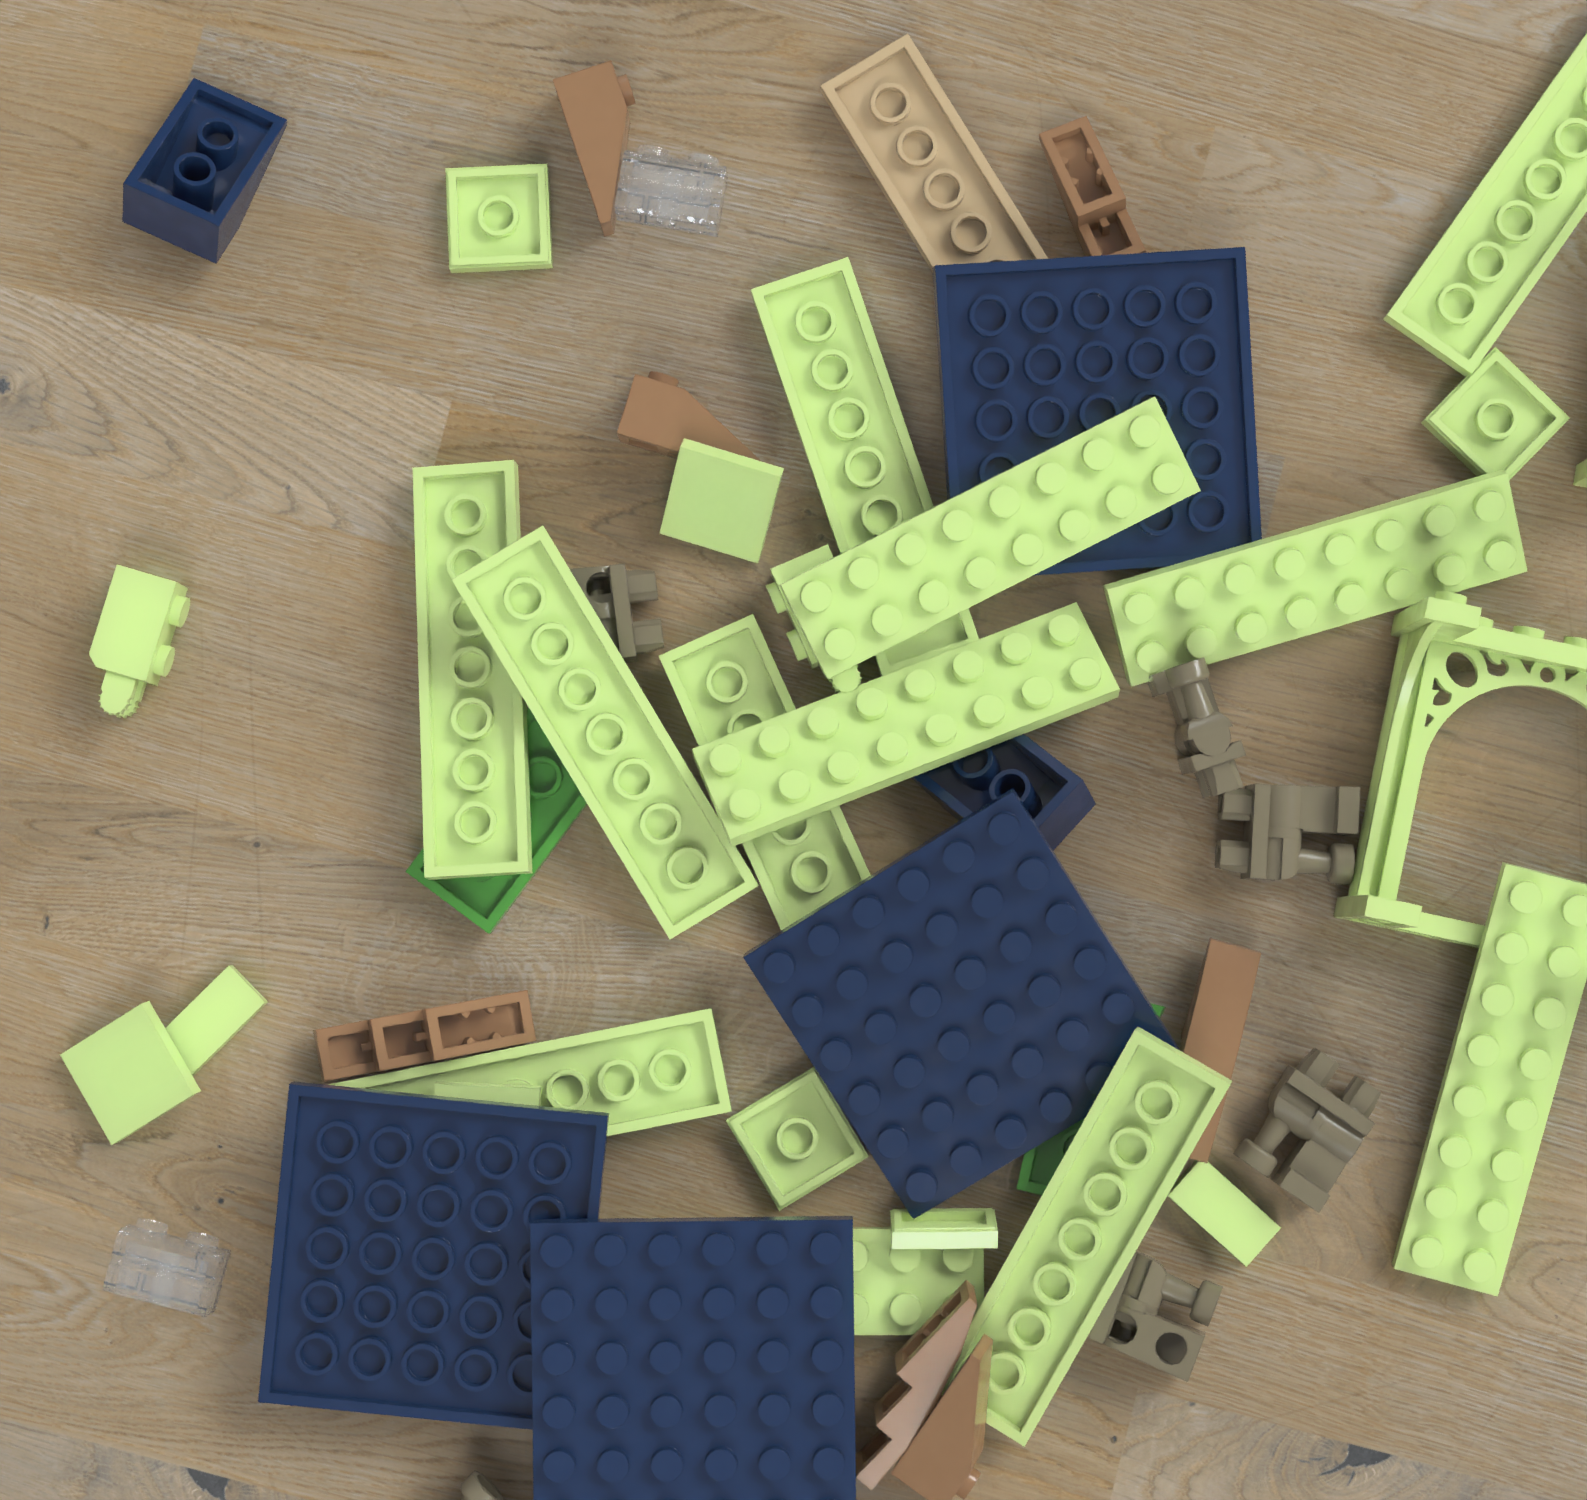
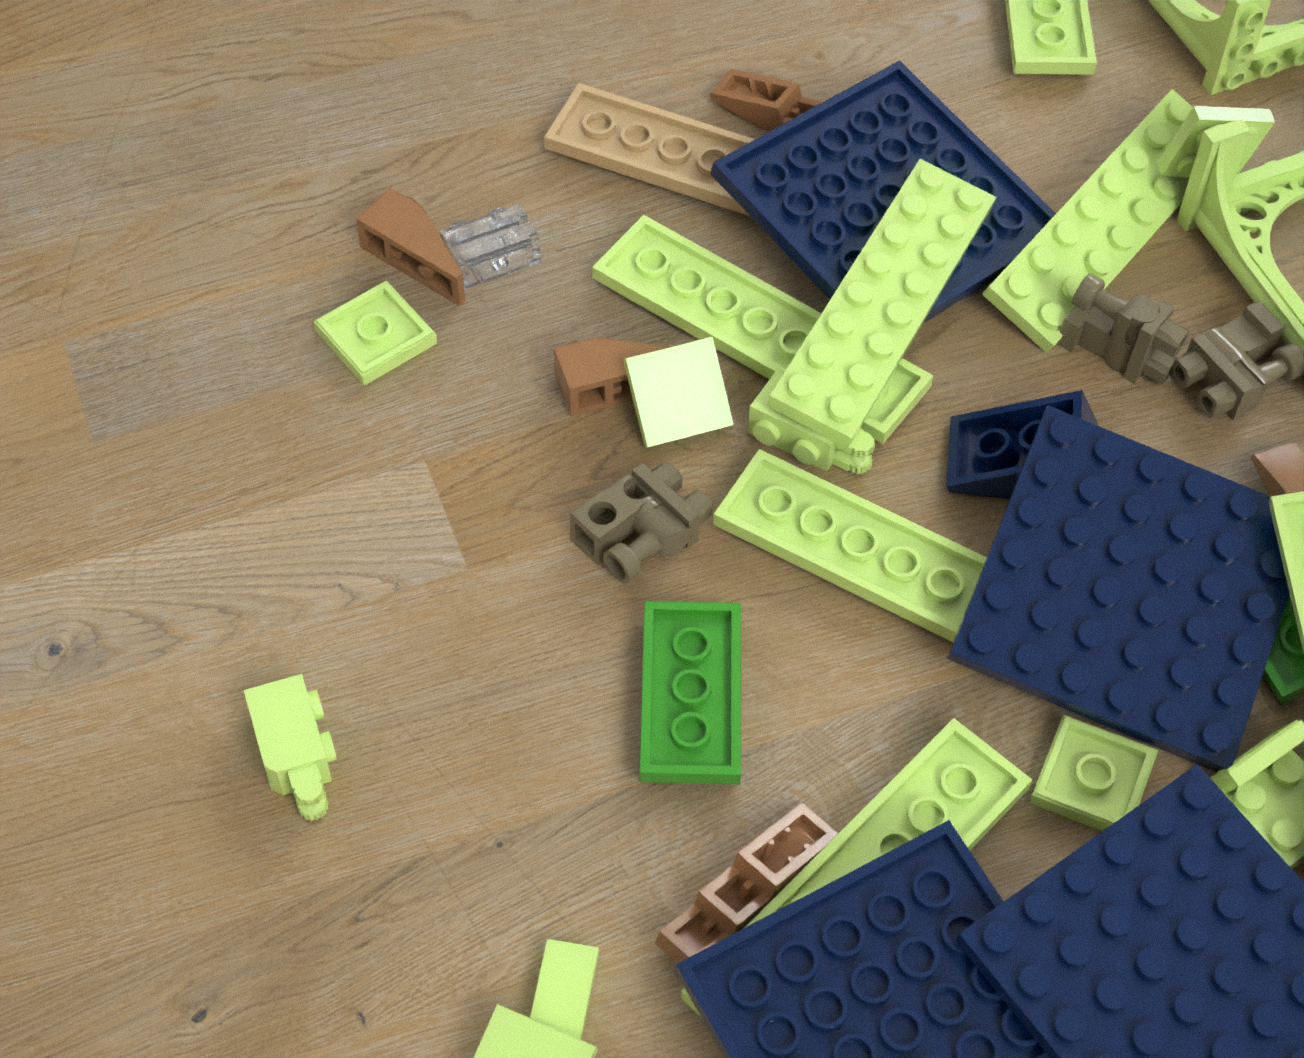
camera: 40 degrees left, 30 degrees down
dark blue slope [122,78,287,264] -> none
yellowish green plate [412,460,533,880] -> none
yellowish green plate [451,525,759,939] -> none
yellowish green plate [692,602,1120,847] -> none
yellowish green tile [1421,347,1570,480] -> none
none -> yellowish green plate [1157,106,1275,178]

